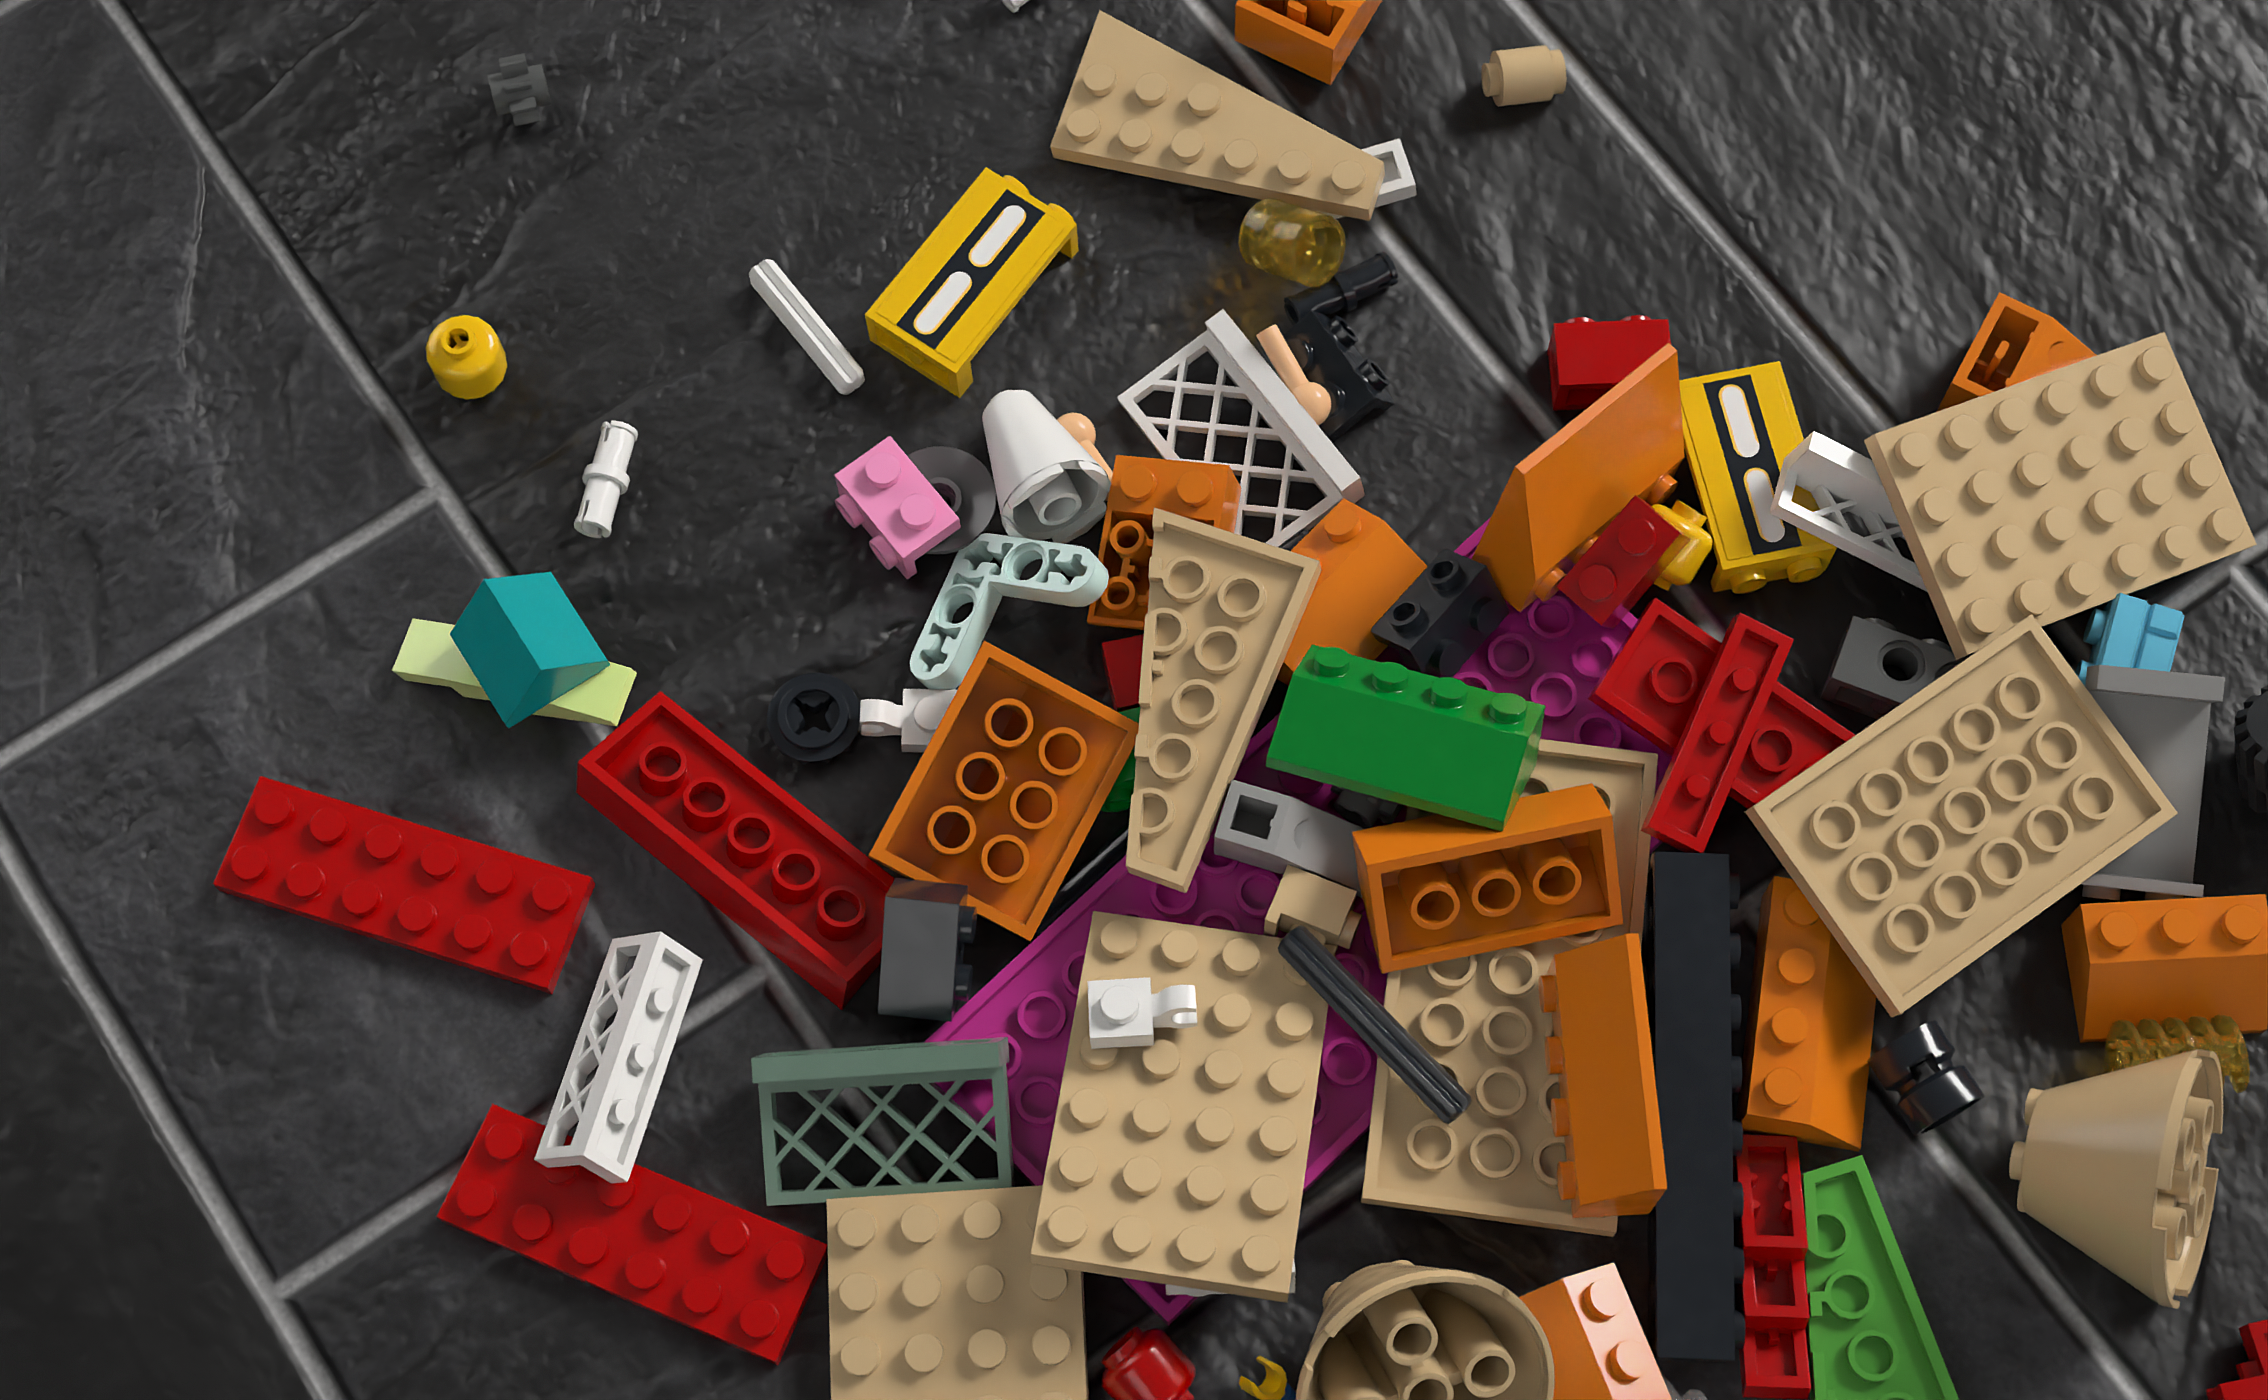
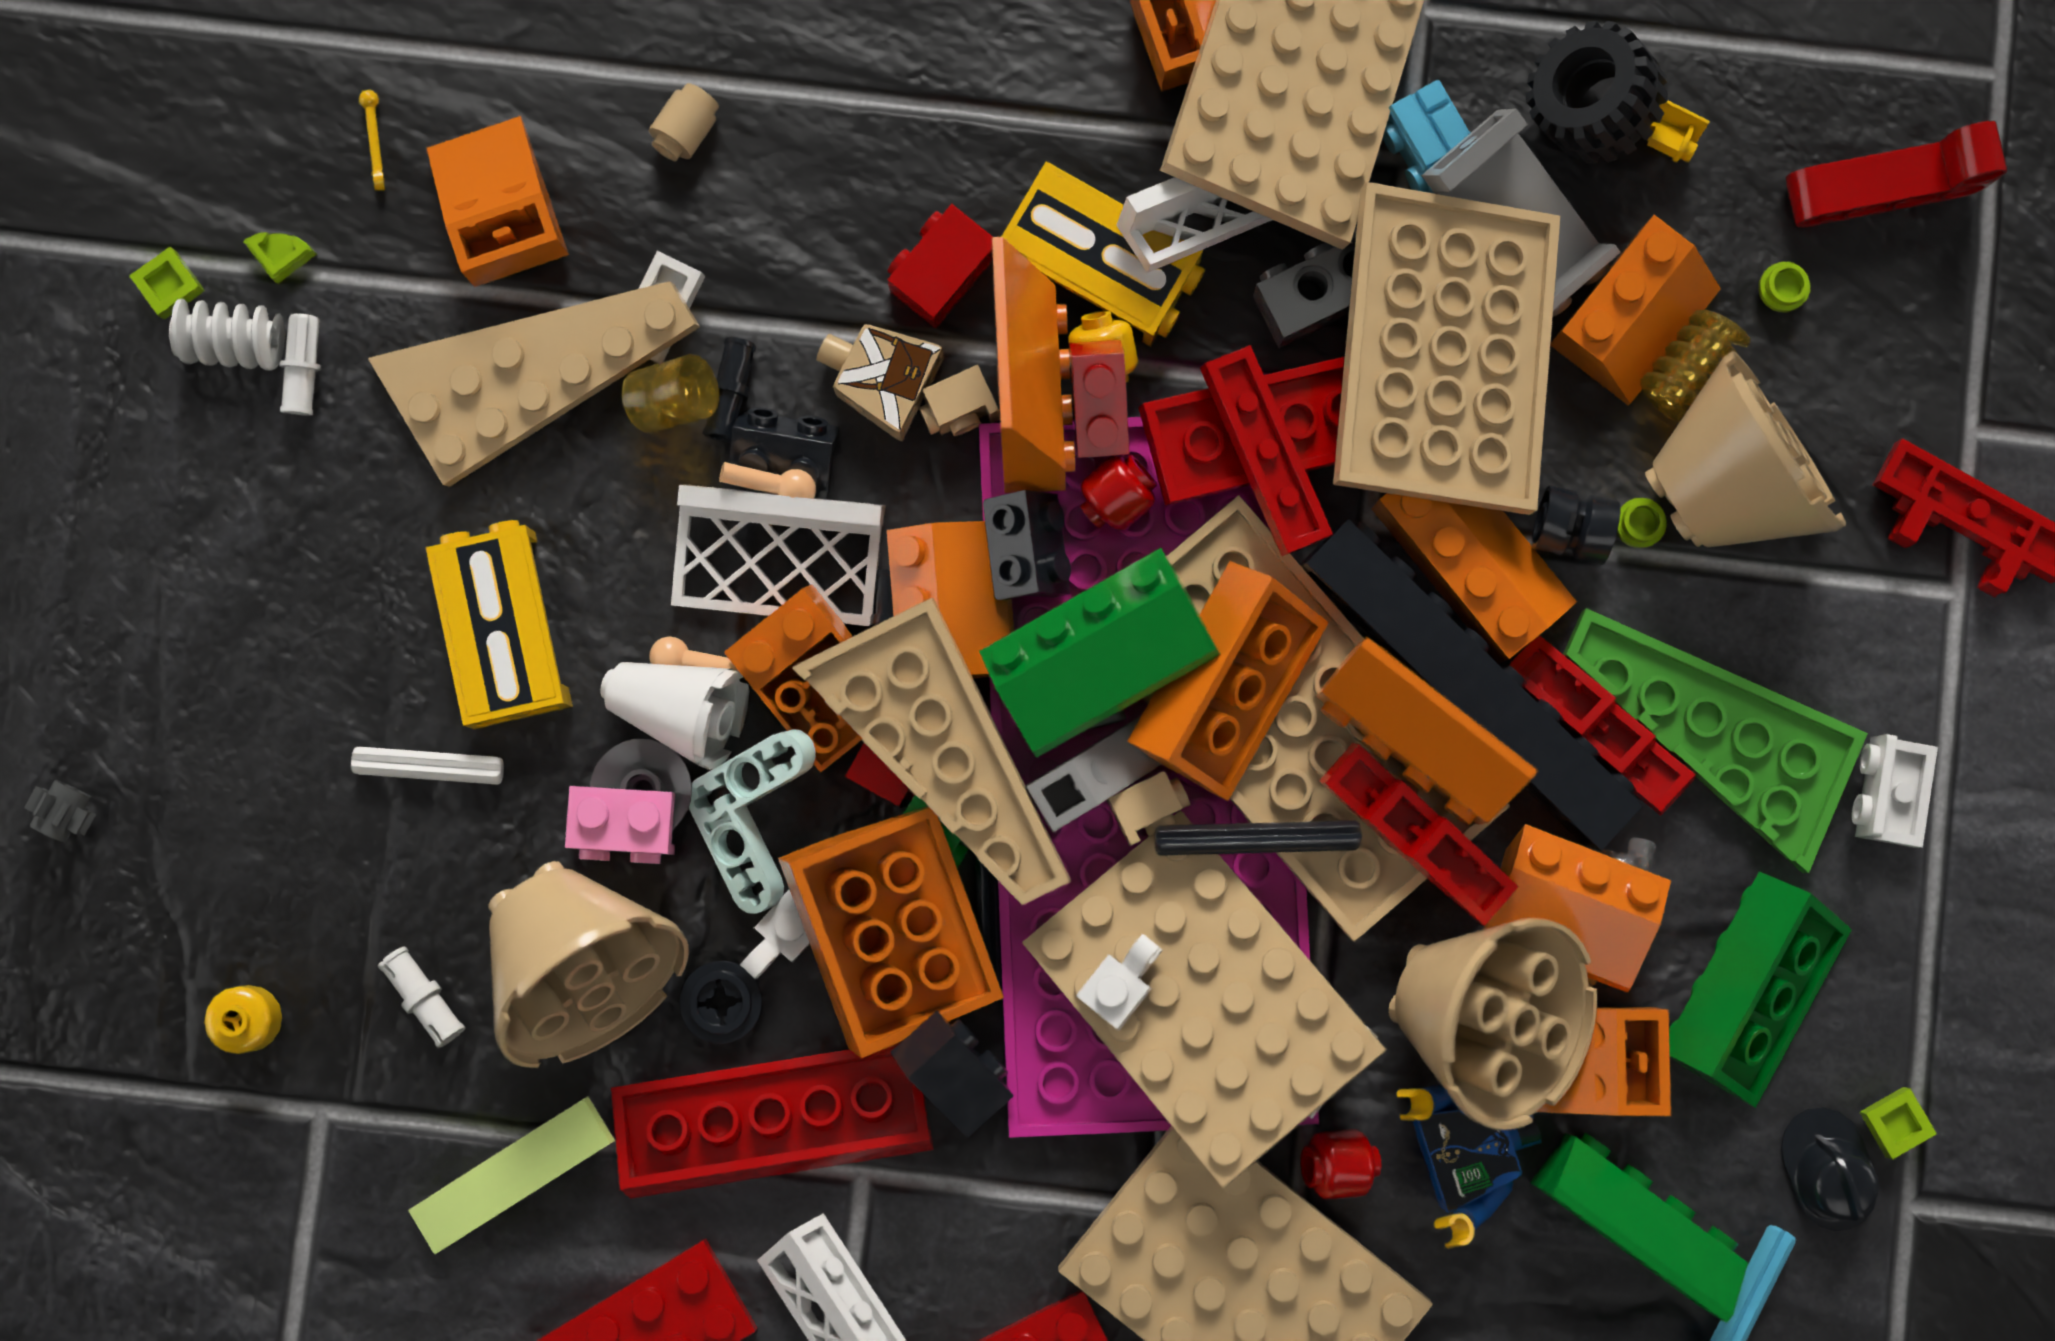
camera: 50 degrees left, 15 degrees up
teal slope [450,572,610,729] -> none
sand green fence [751,1037,1015,1206] -> none
none -> tan cone [488,861,689,1068]
none -> torso [816,324,944,441]
none -> tan brick [919,365,1000,436]
none -> red head [1080,455,1157,531]
none -> red slope [1319,742,1519,926]
none -> lime plate [1617,498,1667,548]

